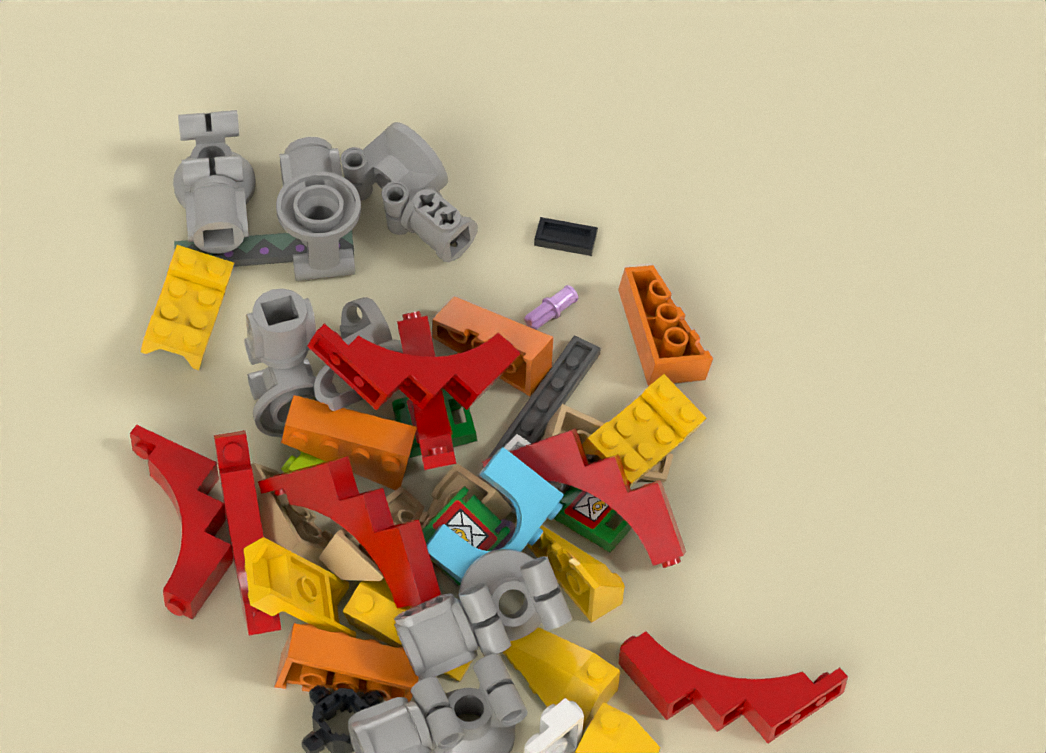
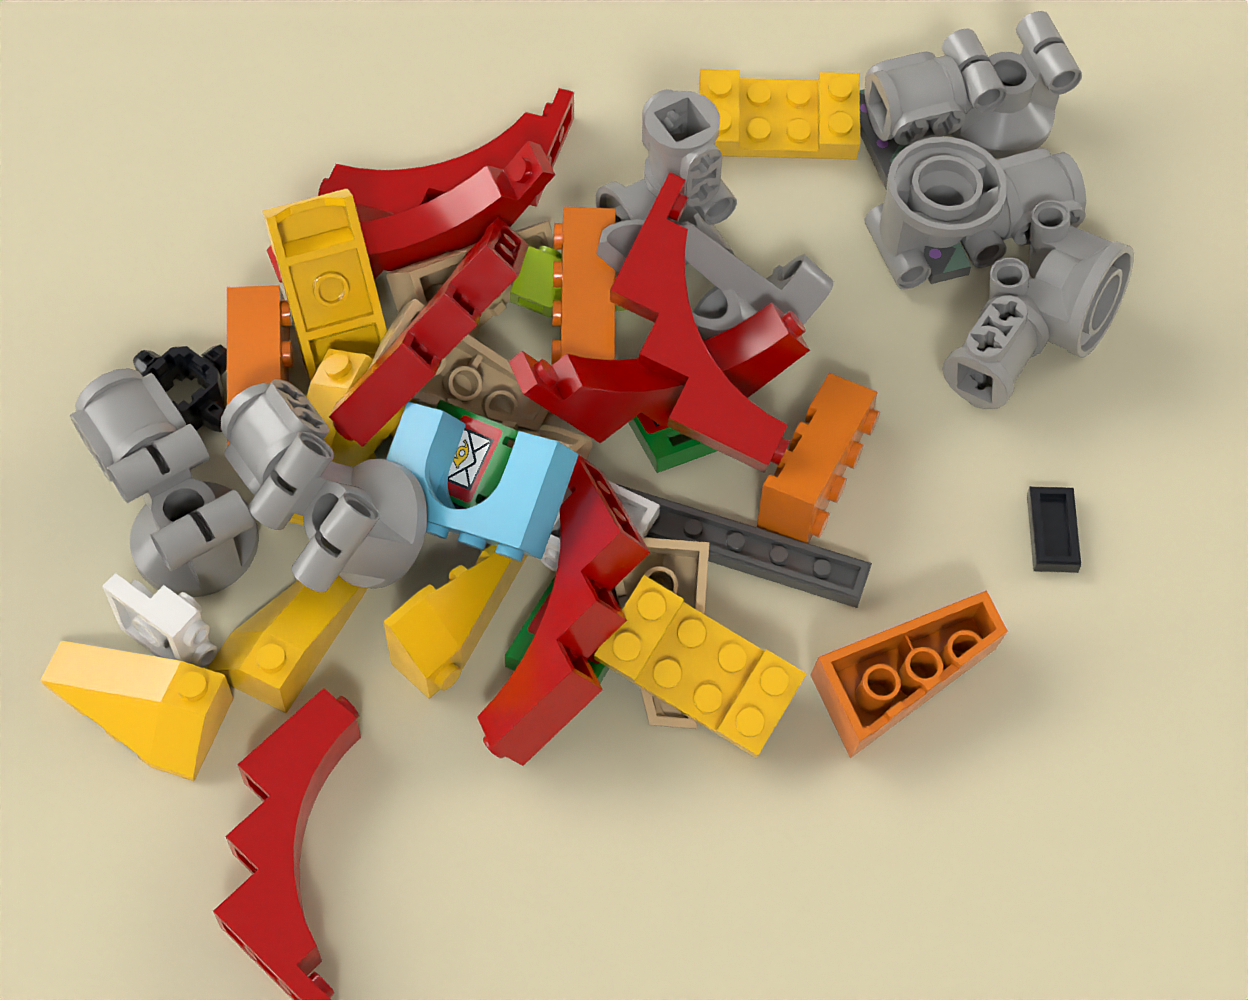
camera: 80 degrees right, 5 degrees up
lavender axle [524,285,578,330] -> none

